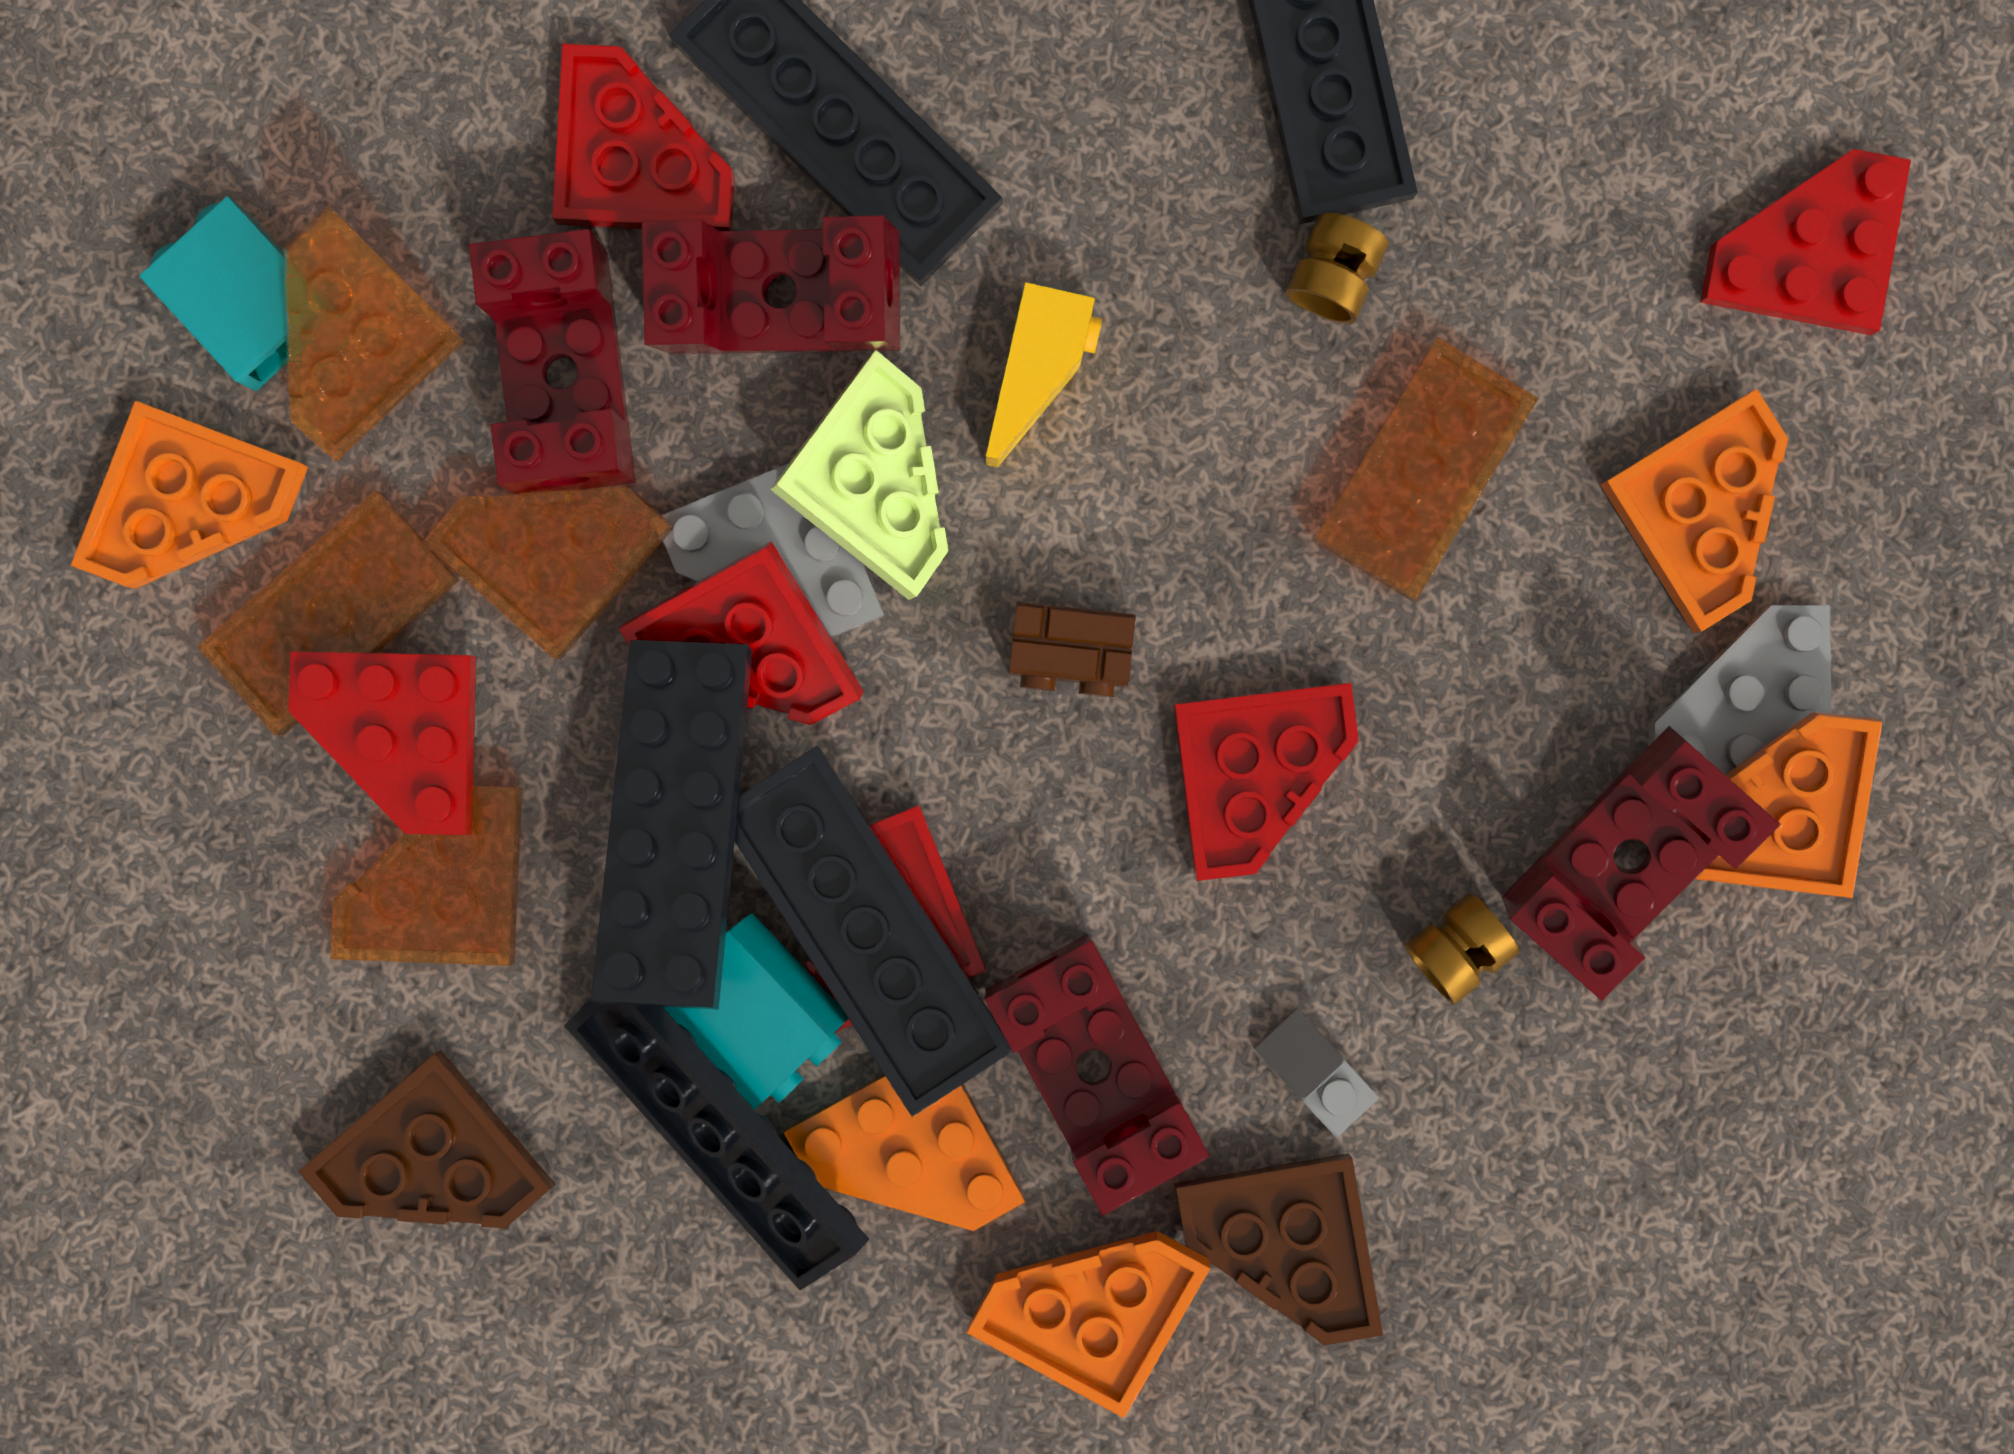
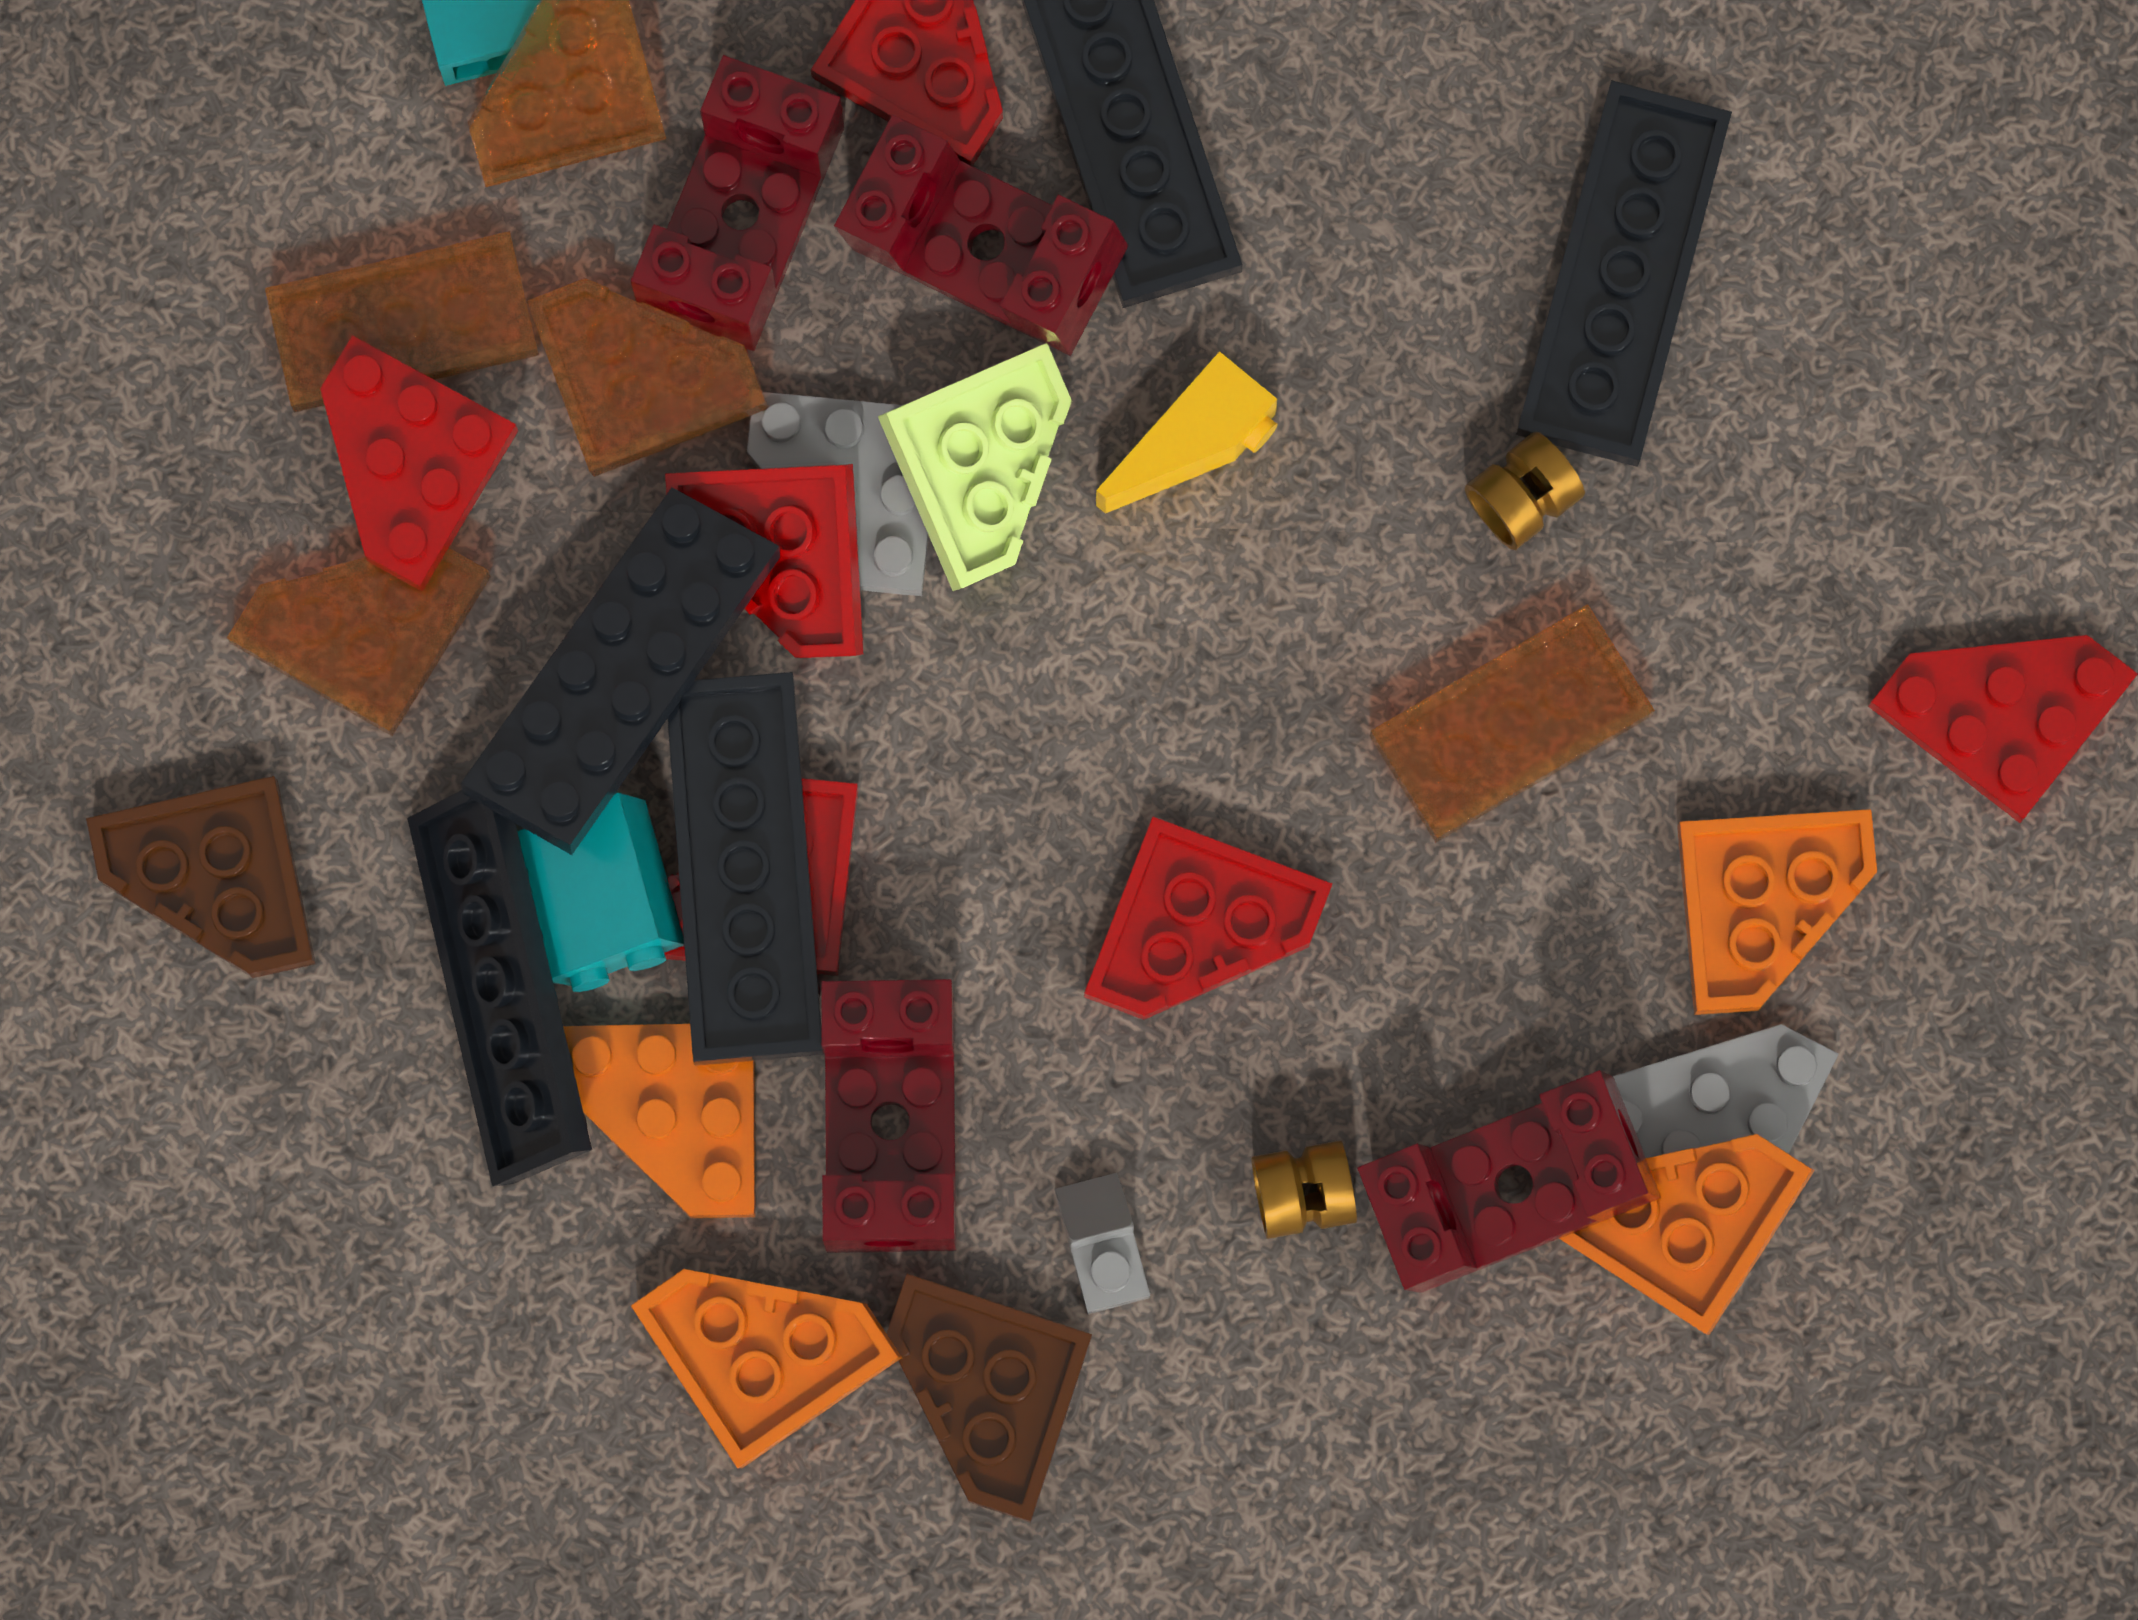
camera: 30 degrees right, 10 degrees down
orange plate [70,401,308,589] -> none
reddish brown brick [1009,602,1136,697] -> none

